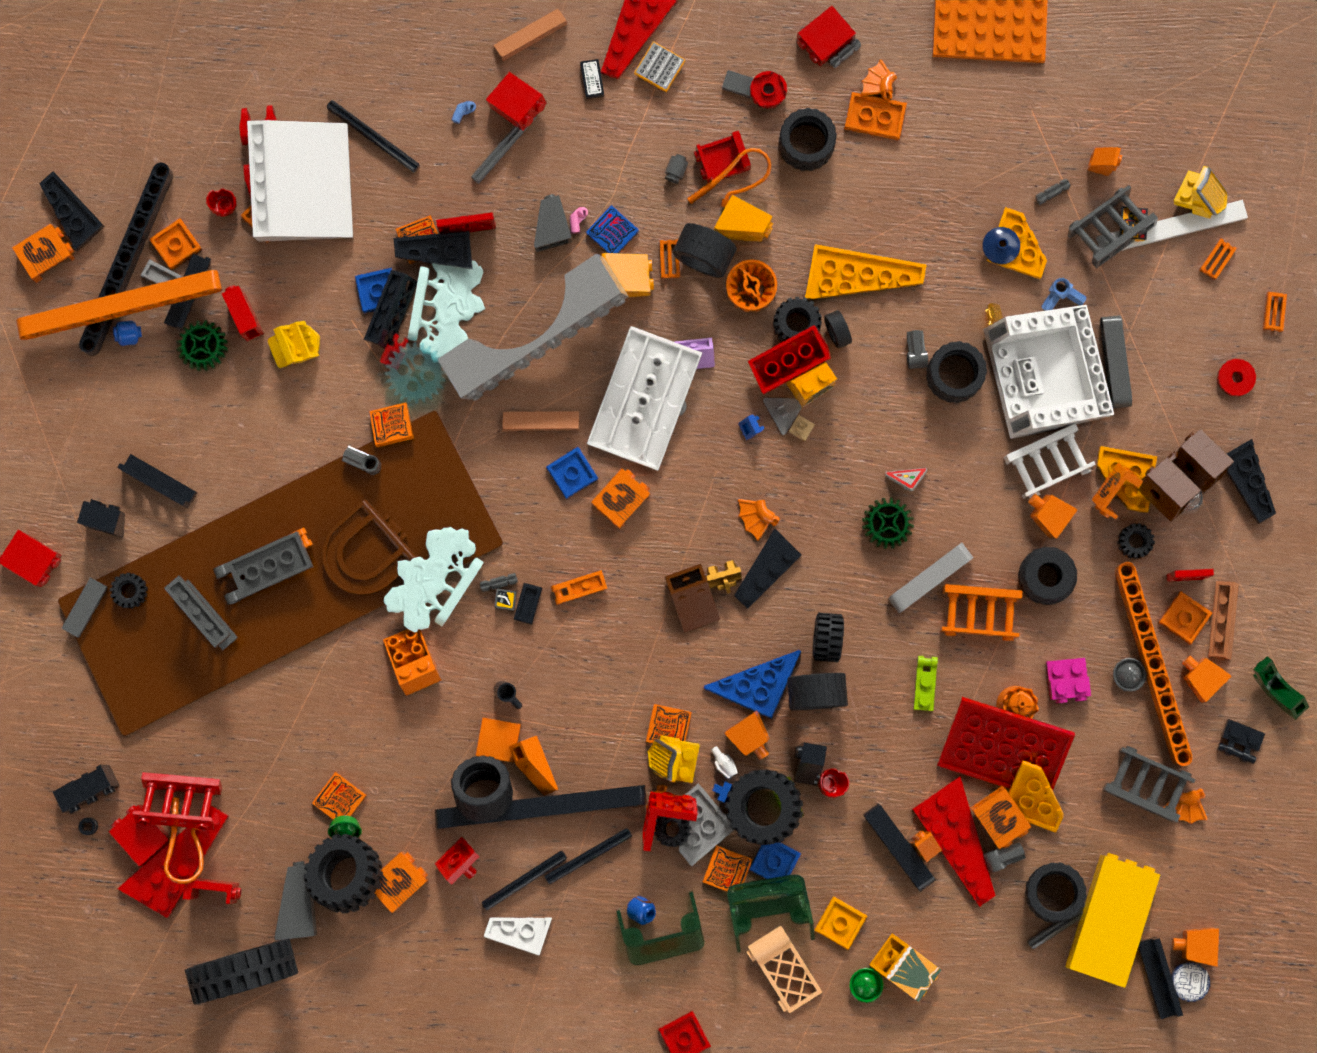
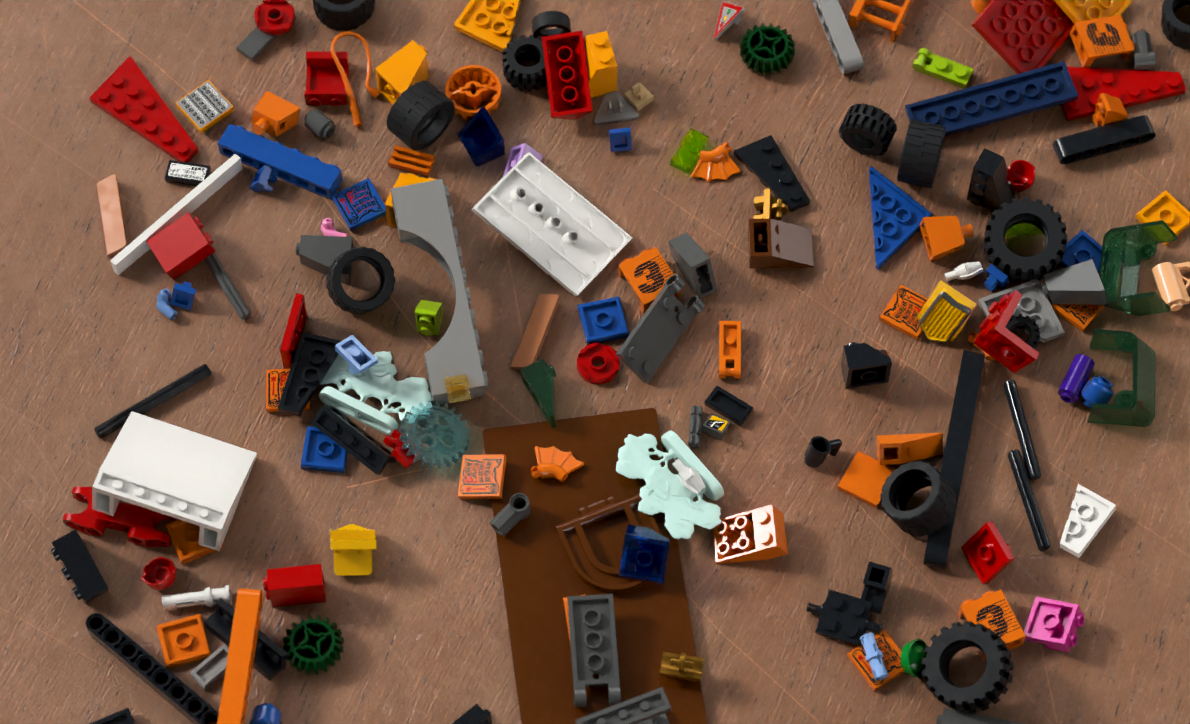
camera: 70 degrees left, 20 degrees down
none -> black wedge [50,529,109,604]
none -> white tile [111,154,243,276]
none -> white pin [162,585,232,610]
none -> blue tile [170,281,196,310]
none -> blue brick [218,124,343,200]
none -> blue tile [250,165,277,193]
none -> orange torso [251,91,300,137]
none -> black tyre [326,247,395,314]
none -> medium blue slope [335,335,378,375]
none -> lime slope [415,300,443,336]
none -> clear yellow slope [444,374,471,403]
none -> clear blue slope [457,107,505,166]
none -> clear green slope [520,358,556,428]
none -> orange arm [531,446,584,482]
none -> red tile [577,343,619,384]
none -> dark grey hinge [616,274,705,383]
none -> clear blue slope [619,524,670,583]
none -> pearl gold hips [660,652,704,682]
none -> dark grey slope [668,233,717,298]
none -> clear neon green slope [670,128,709,173]
none -> white piece [672,459,706,495]
none -> black plate [806,589,883,646]
none -> black slope [841,342,892,388]
none -> light blue pin [860,633,889,681]
none -> black brick [861,561,893,614]
none -> dark blue plate [905,61,1078,136]
none -> dark pink plate [1024,597,1085,653]
none -> dark grey slope [1041,259,1108,305]
none -> dark purple brick [1058,354,1095,403]

